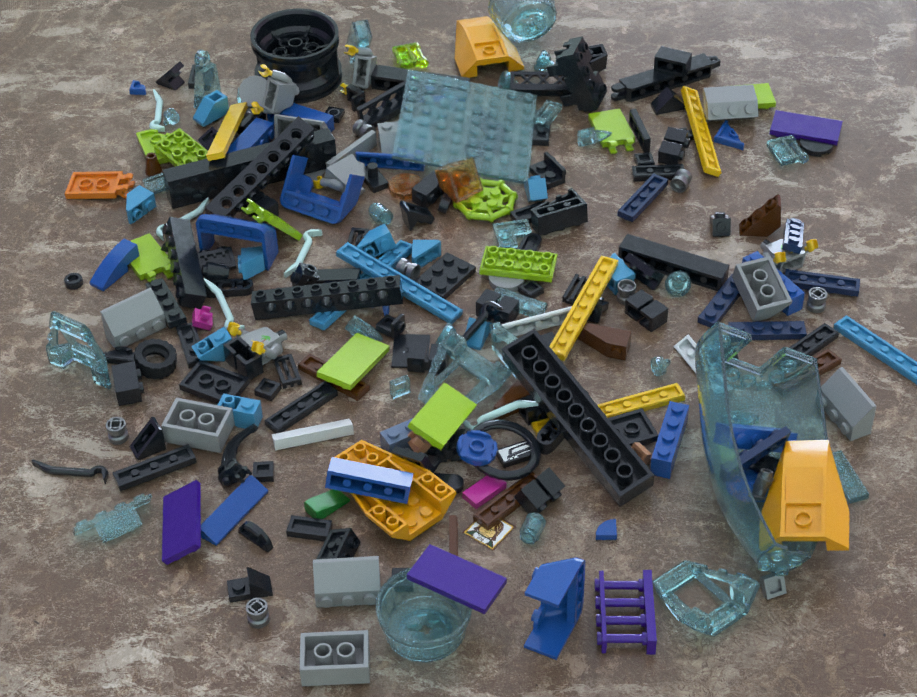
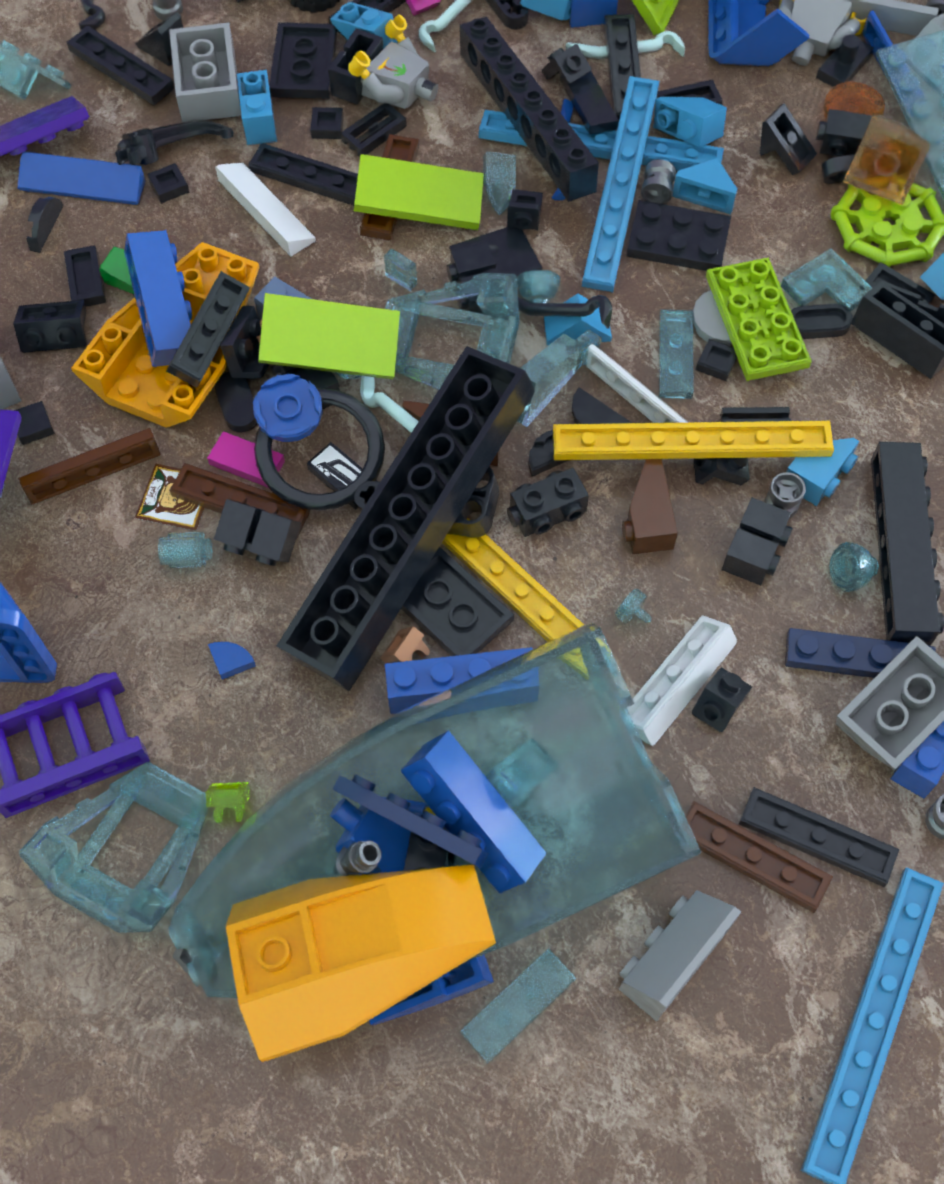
camera: 65 degrees right, 20 degrees up
clear light blue brick [368,203,393,225] -> none
black piece [476,289,519,325] -> none
black bracket [625,253,665,290] -> none
dark blue plate [728,321,807,341] -> none
none -> black tile [166,271,250,388]
none -> clear neon green tile [205,782,250,823]
none -> black brick [507,468,589,537]
none -> black tile [604,14,641,120]

